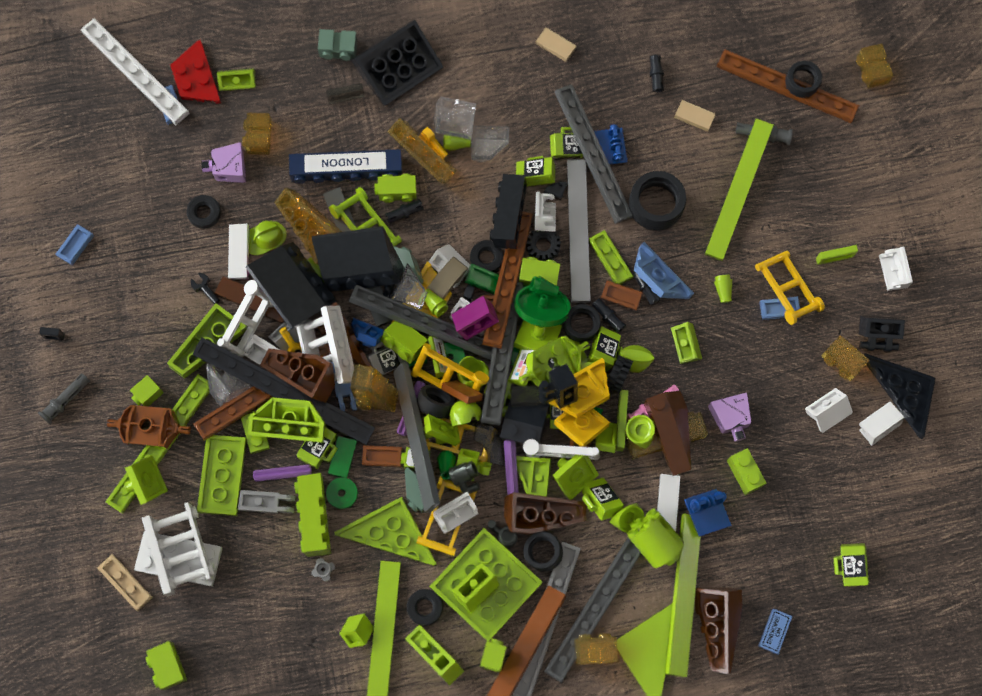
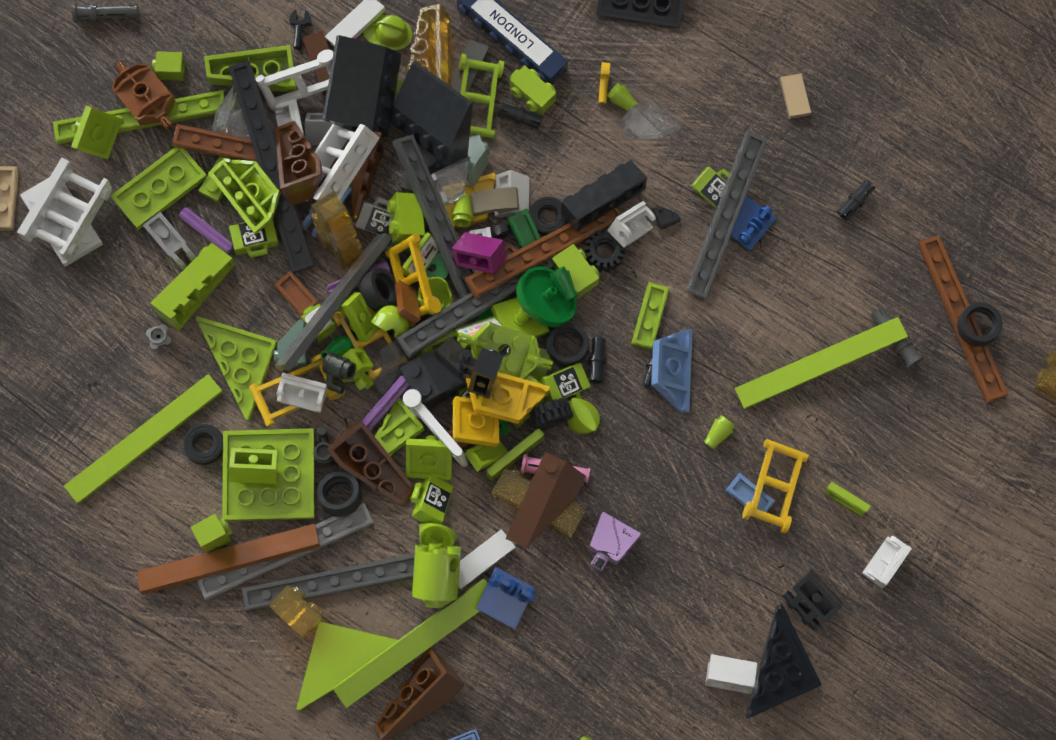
camera: 45 degrees right, 0 degrees up
yellow bar [279,327,302,353] -> none
green piece [326,477,358,510] -> none
green tile [328,436,357,478] -> none
lime panel [339,614,374,648] -> none
blue wing [351,318,384,347] -> none
clear yellow brick [387,118,457,184] -> none
lime slope [405,625,464,686] -> none
clear slope [434,96,476,140] -> none
lime piece [516,156,555,187] -> none
light grey tile [567,160,590,303] -> none
dark orange tile [601,280,643,311] -> none
lime piece [626,415,655,449] -> none
black tyre [629,171,686,231] -> none
lime slope [671,322,702,364] -> none
tan tile [674,100,716,132] -> none
lime brick [727,448,766,495] -> none
white panel [805,388,853,433] -> none
clear yellow brick [821,335,870,381] -> none

